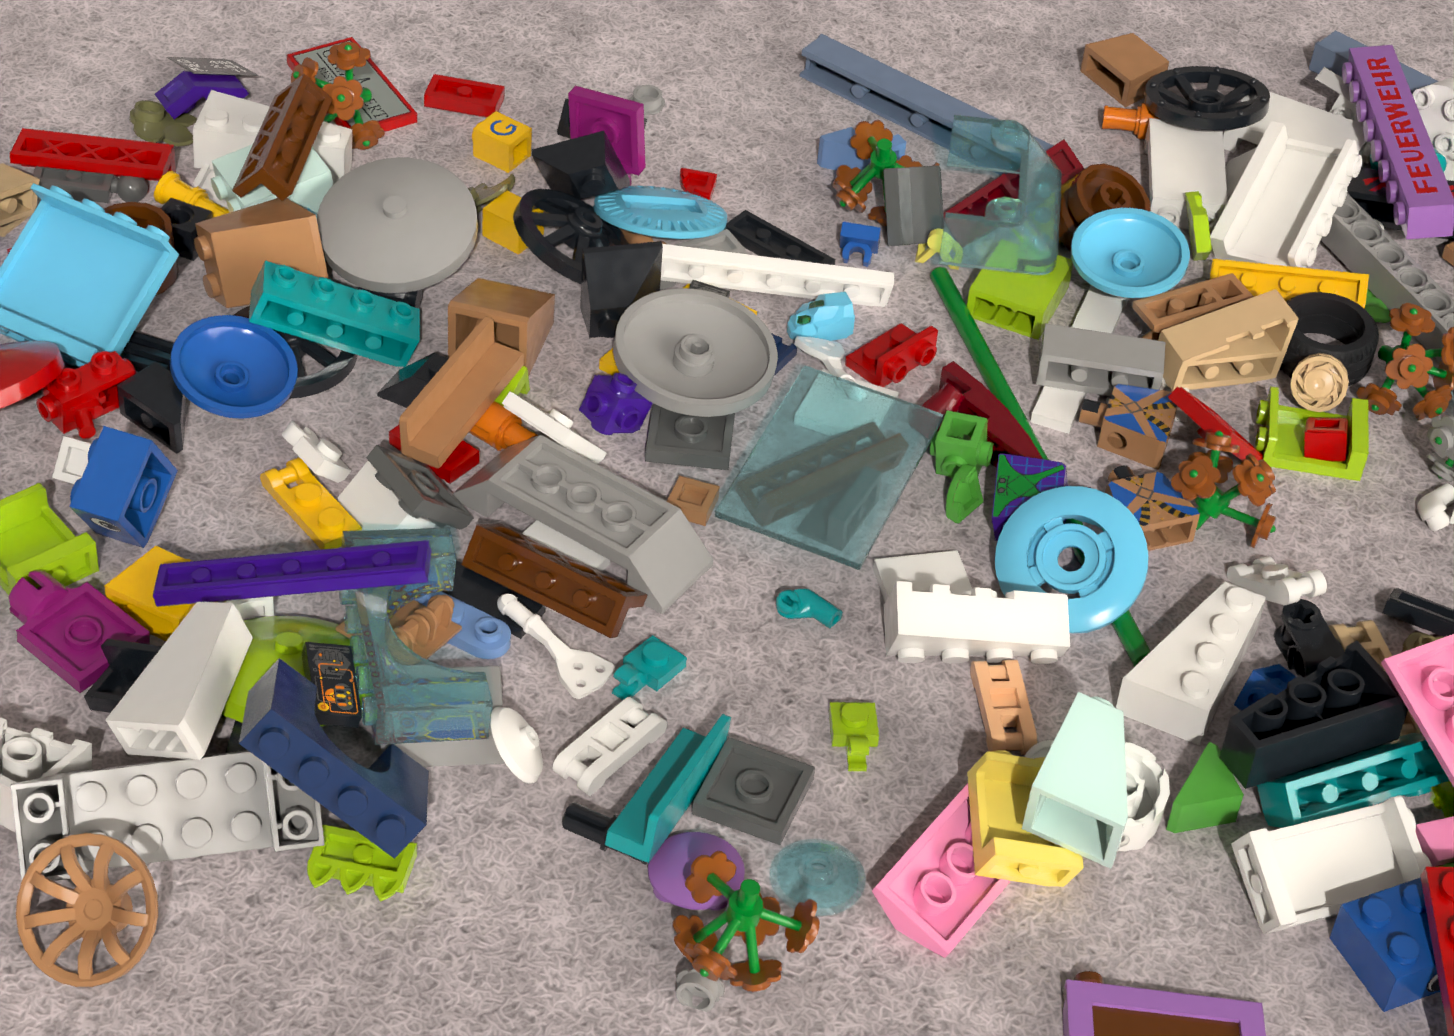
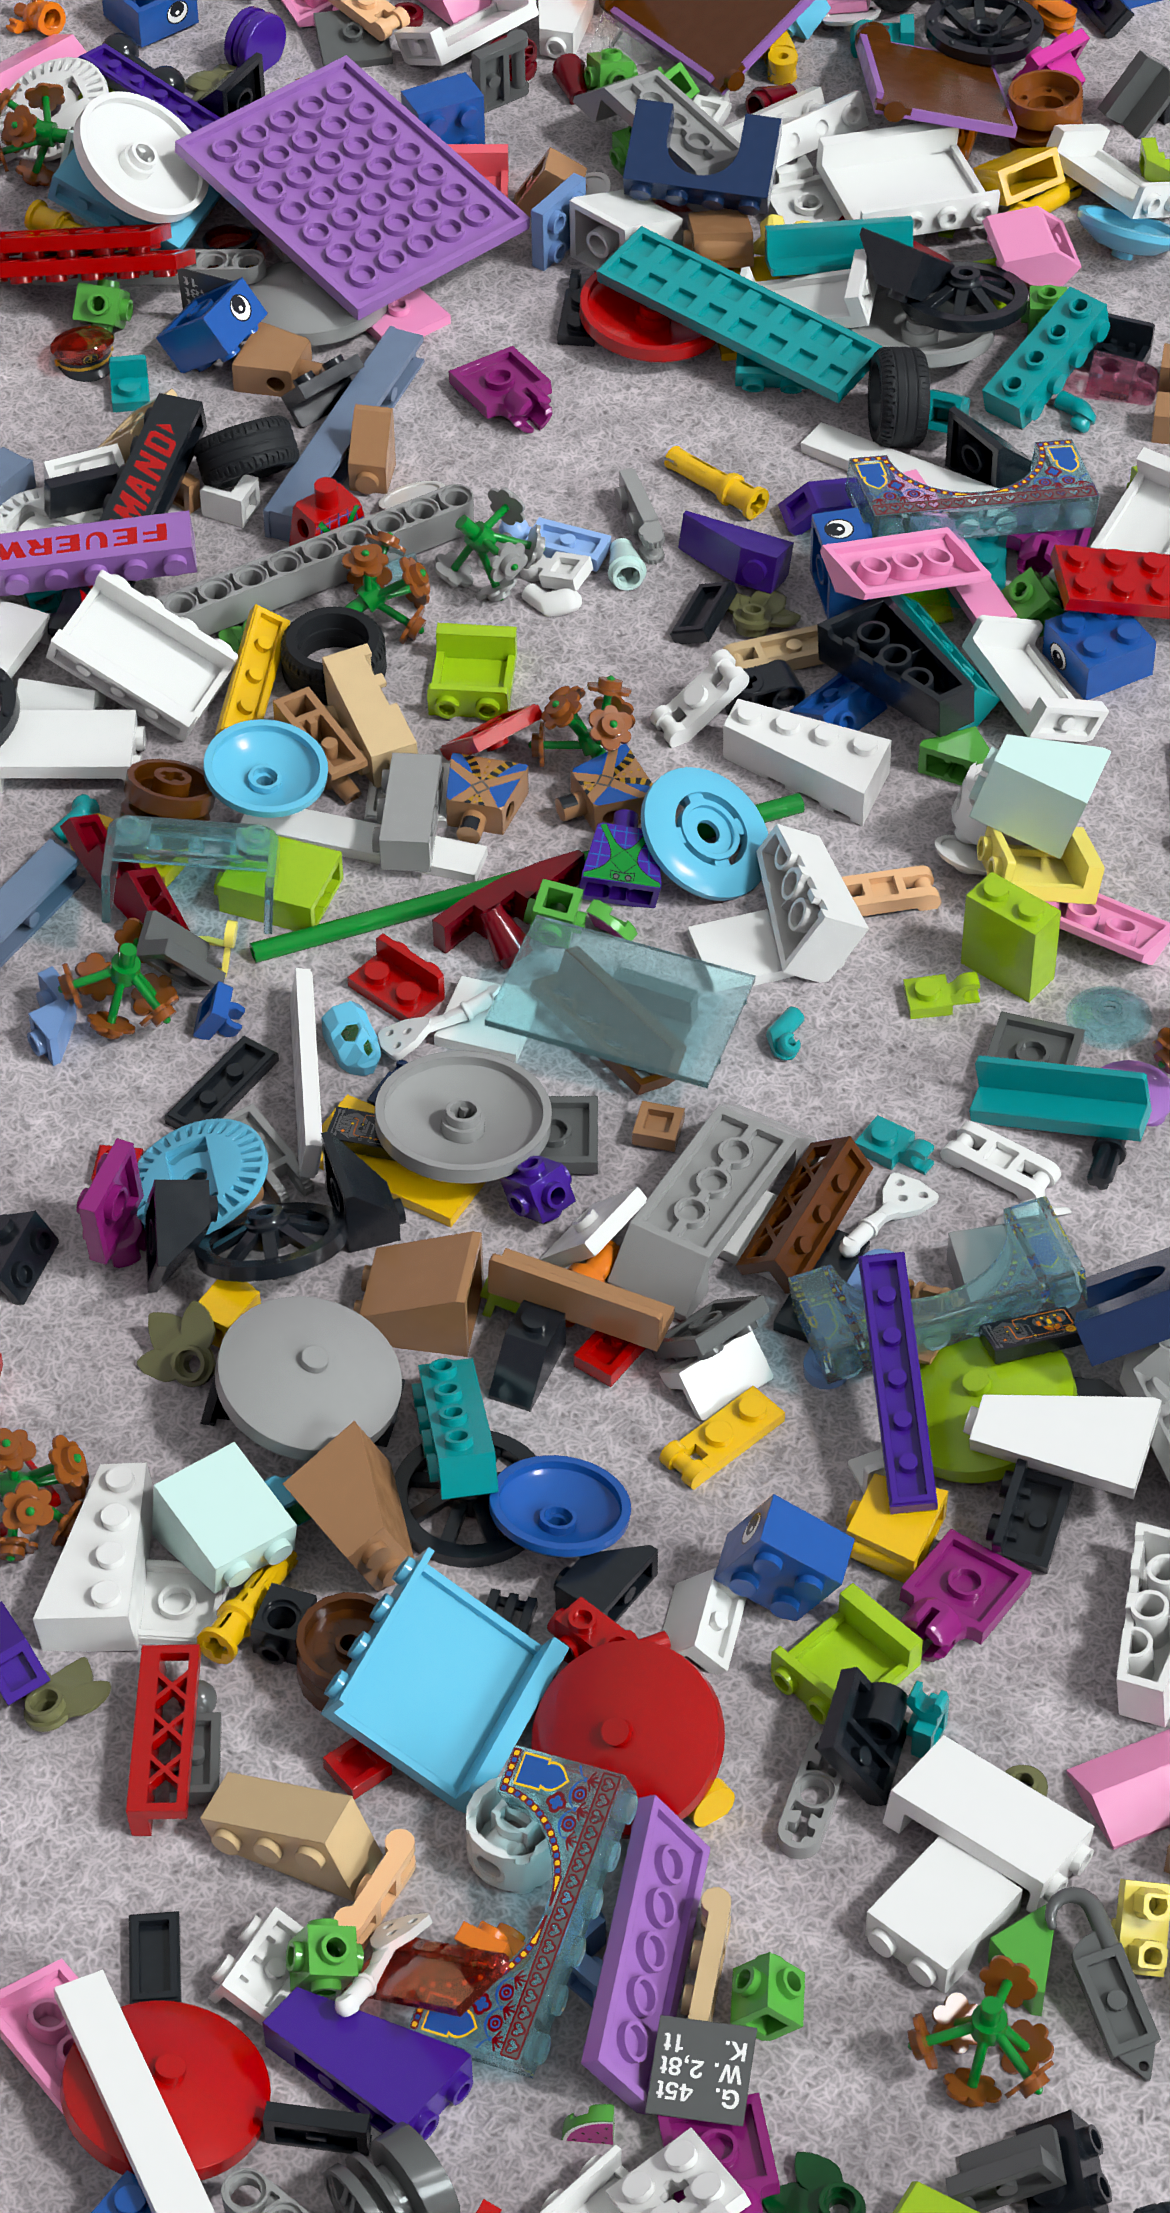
camera: 90 degrees left, 5 degrees up
reddish brown fence [232,74,332,201] -> none
white plate [282,421,351,483] -> none
yellow brick [472,111,532,173] -> none
lime tile [1185,191,1212,261] -> none
tan wheel [1290,353,1349,412] -> none
red slope [1304,417,1348,462] -> none
none -> lime brick [961,871,1061,1002]

